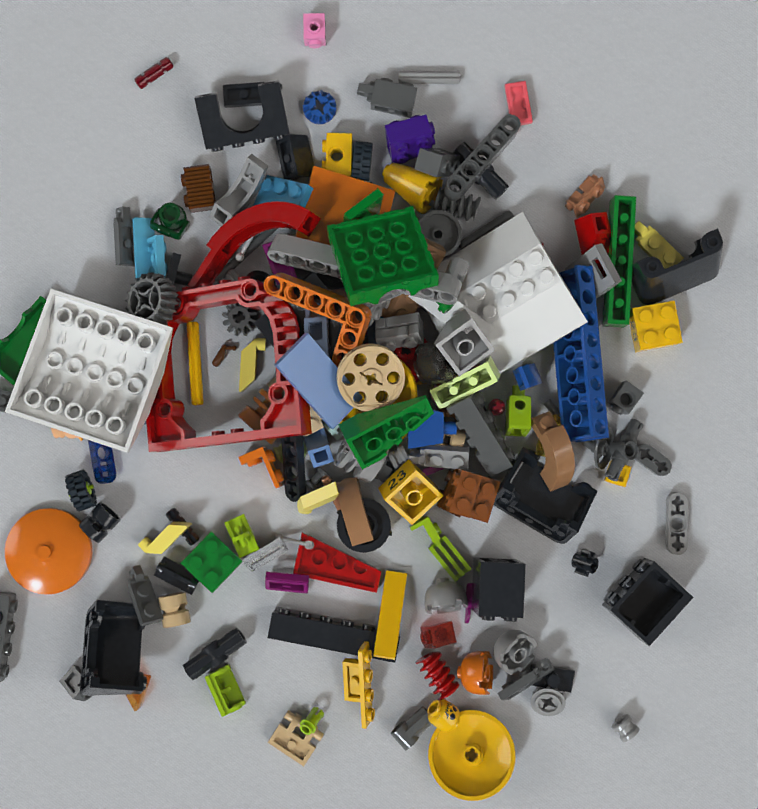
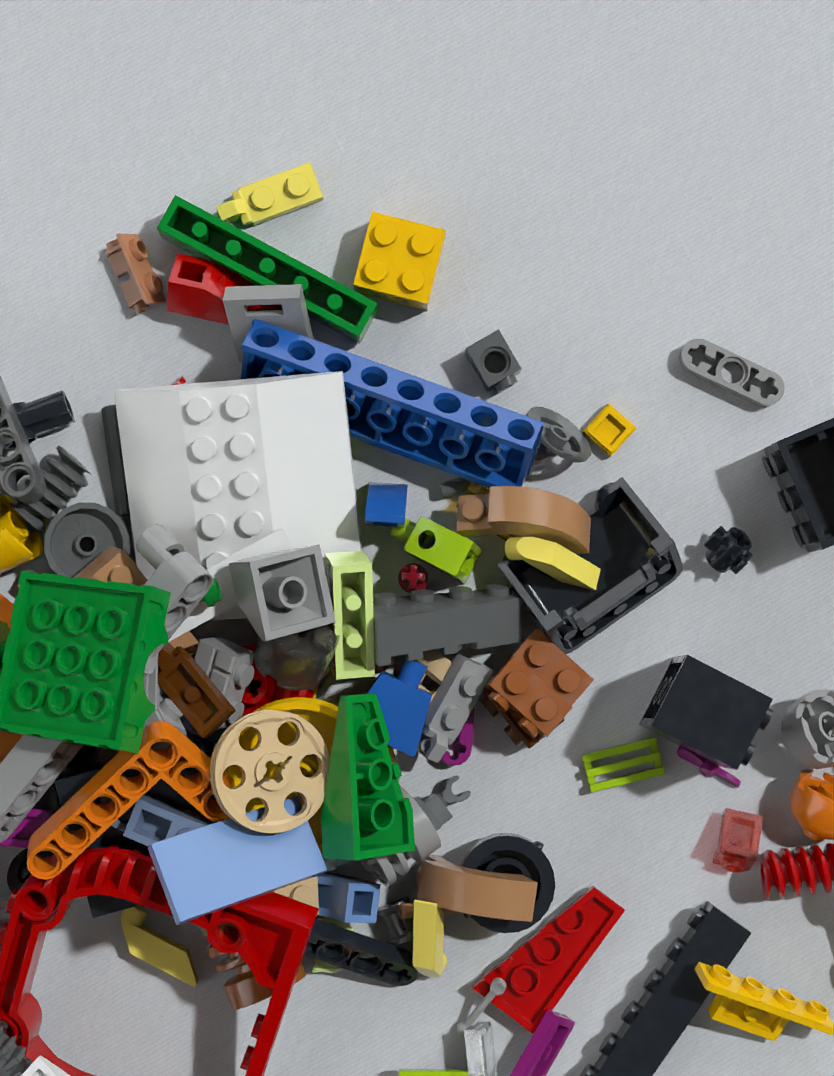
camera: 65 degrees left, 0 degrees up
yellow axle [186,321,204,406] -> none
reddish brown piece [212,343,236,367] -> none
dark grey gear [222,303,258,336] -> none
orange bracket [238,447,284,488] -> none
yellow tile [373,570,407,660] -> none
yellow brick [378,459,443,525] -> none
light grey wheel [388,444,409,470] -> none
lime bracket [409,516,442,543] -> none
light grey cylinder [425,578,468,614] -> none
dark grey pin [605,419,643,481] -> none
black windscreen [632,228,723,305] -> none
dark grey beam [635,444,672,476] -> none
none -> reddish brown hinge [158,642,236,738]
none -> light yellow piece [505,537,601,590]

